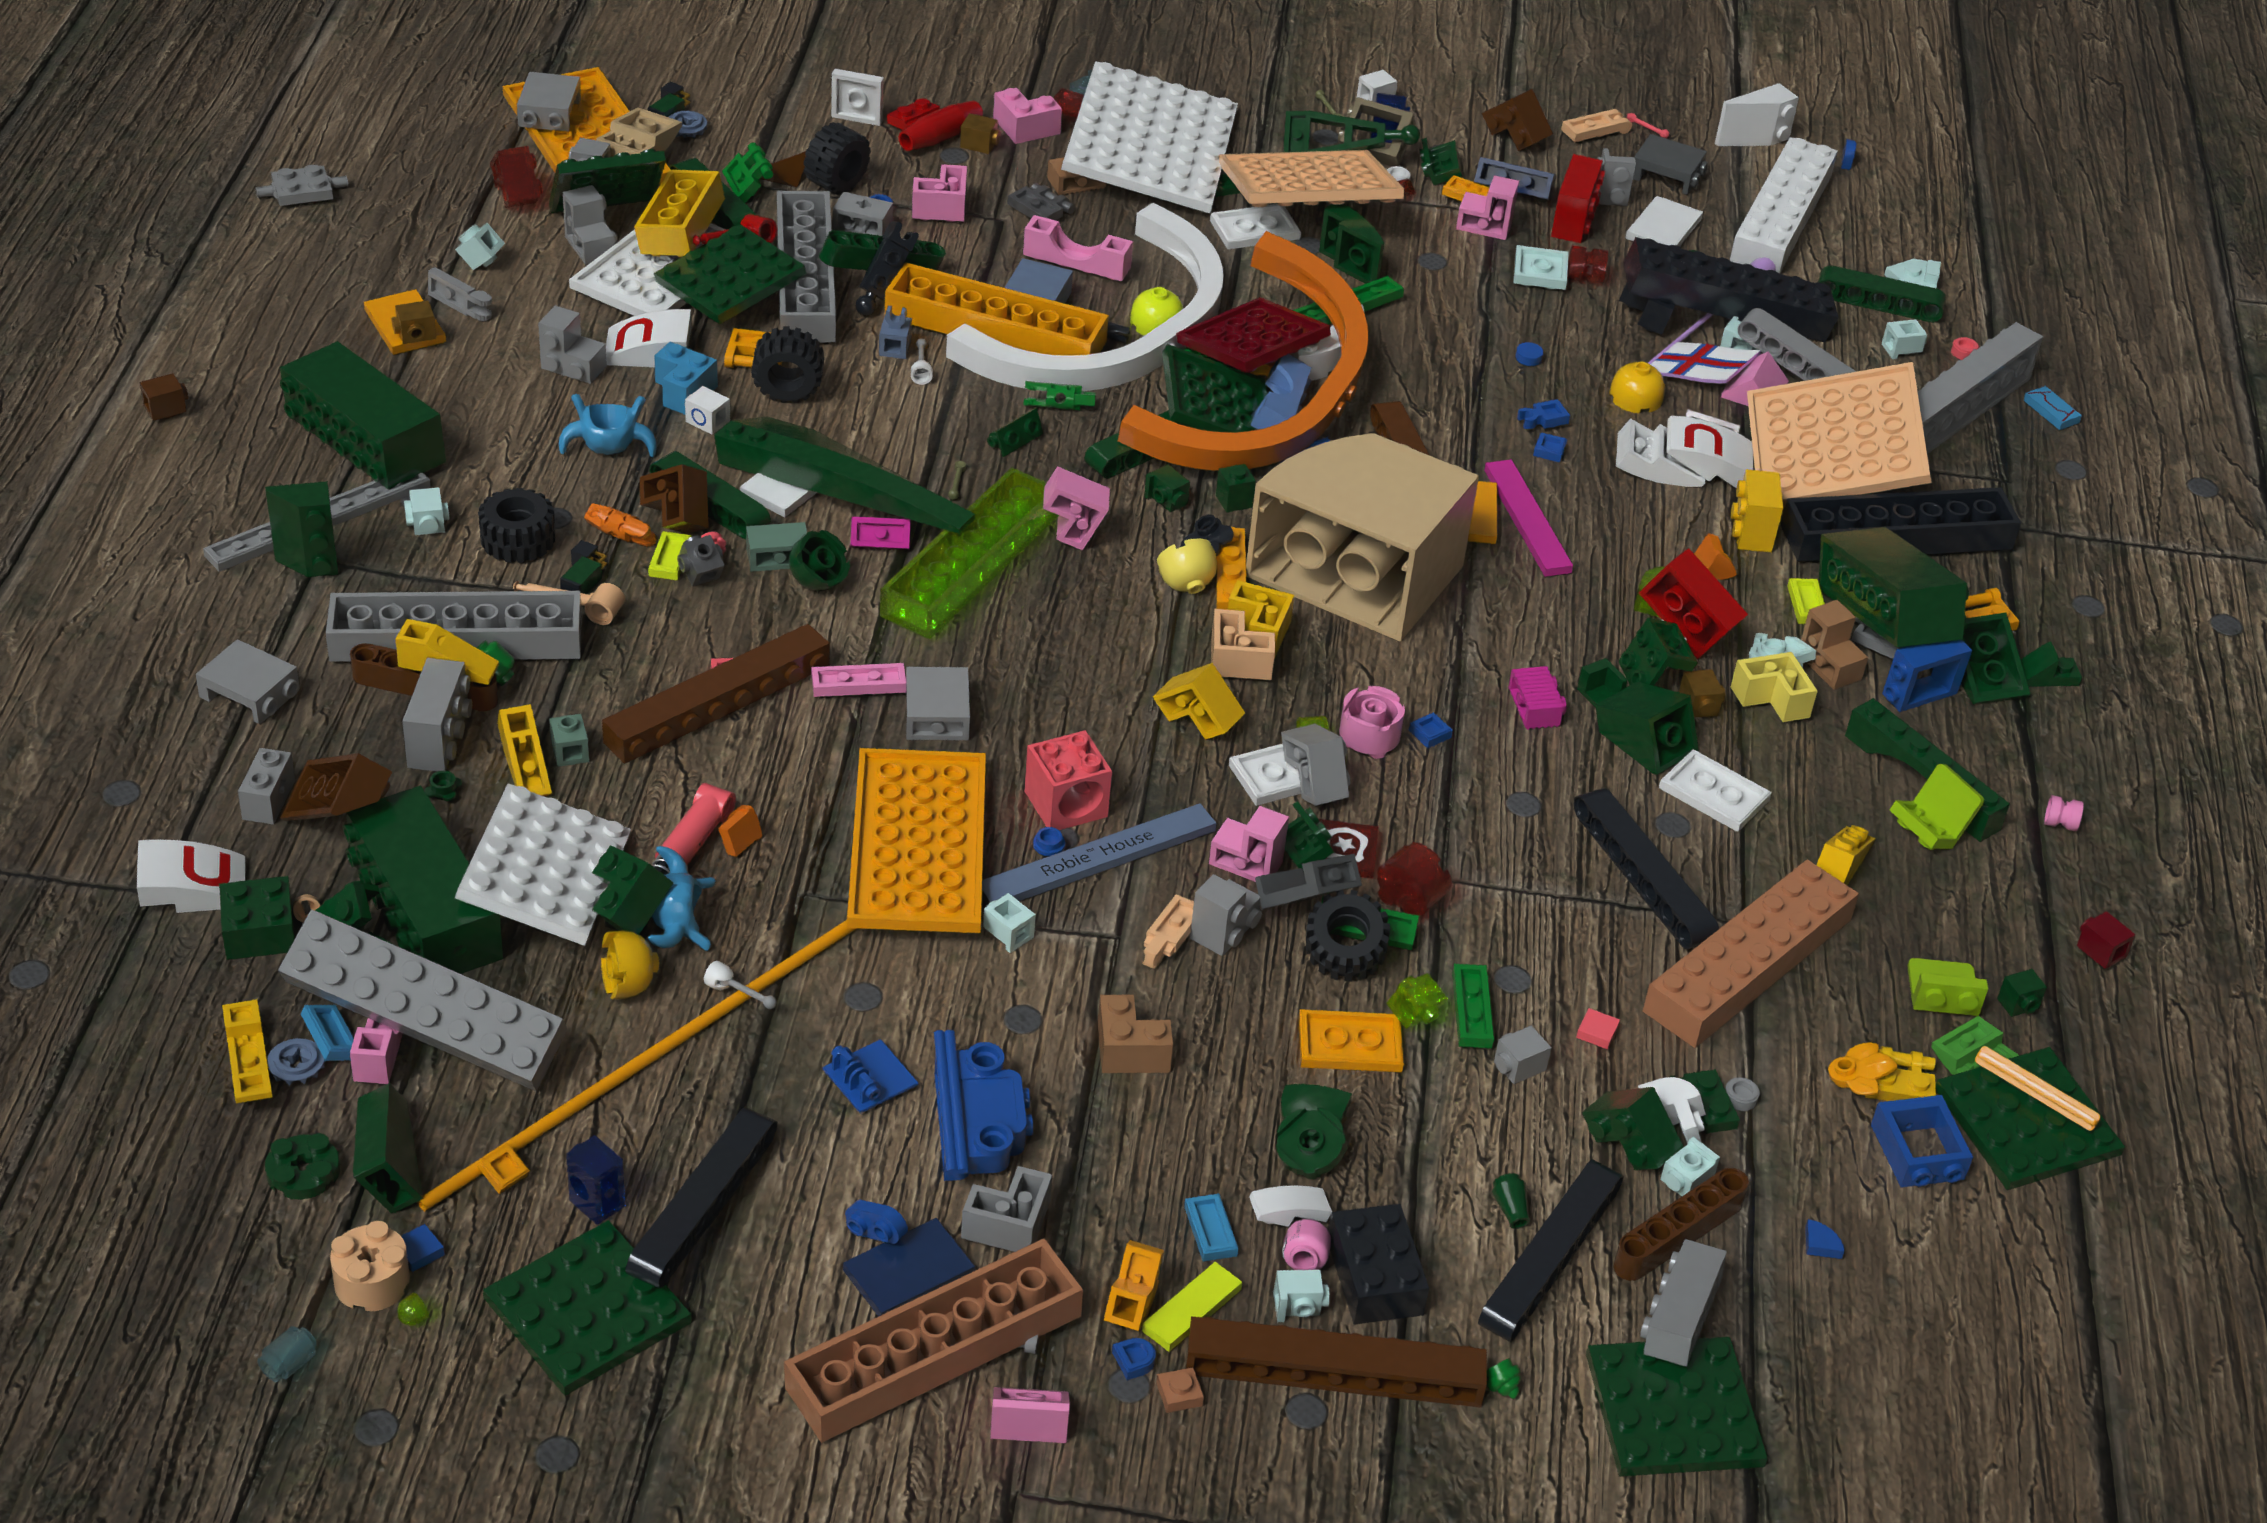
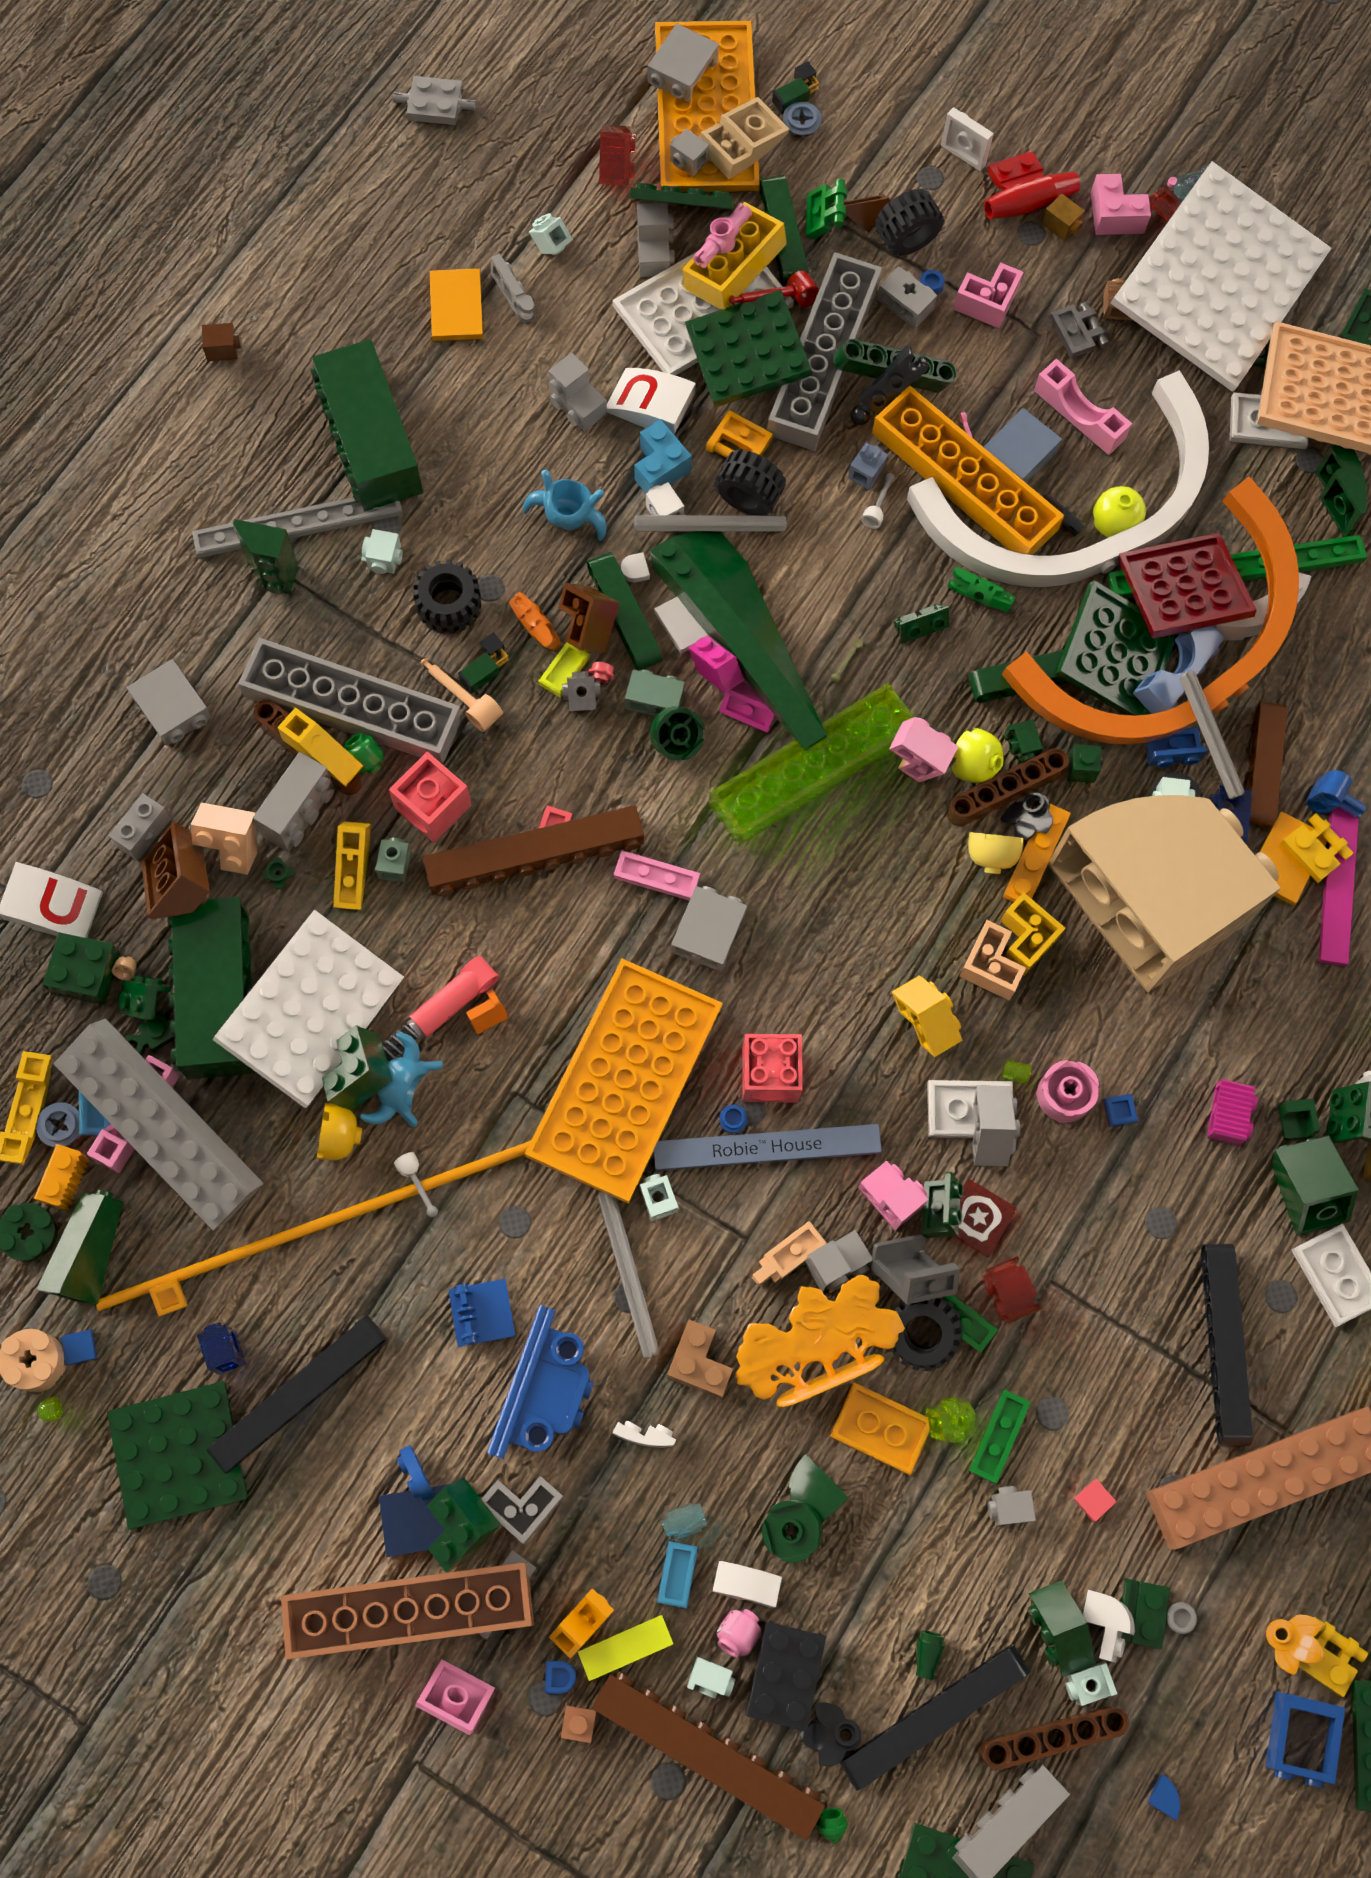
camera: 25 degrees right, 30 degrees up
pearl gold brick [391,300,436,344] -> none
none -> light orange brick [34,1144,90,1212]
none -> light nougat brick [191,803,257,875]
none -> coral brick [389,752,472,843]
none -> dark green brick [427,1478,501,1573]
none -> light grey axle [598,1192,660,1358]
none -> white slope [613,1421,676,1448]
none -> white tile [621,552,650,583]
none -> light grey axle [634,515,787,532]
none -> clear light blue brick [661,1502,708,1541]
none -> dark pink brick [689,635,745,693]
none -> bright pink pin [693,203,752,268]
none -> light orange plant [735,1275,905,1407]
none -> black plate [800,1702,861,1767]
none -> reddish brown beam [947,748,1069,826]
none -> neon yellow cylinder [952,728,1004,783]
none -> light grey axle [1180,671,1244,799]
none -> yellow plate [1281,813,1354,883]
none -> blue beam [1306,770,1366,818]

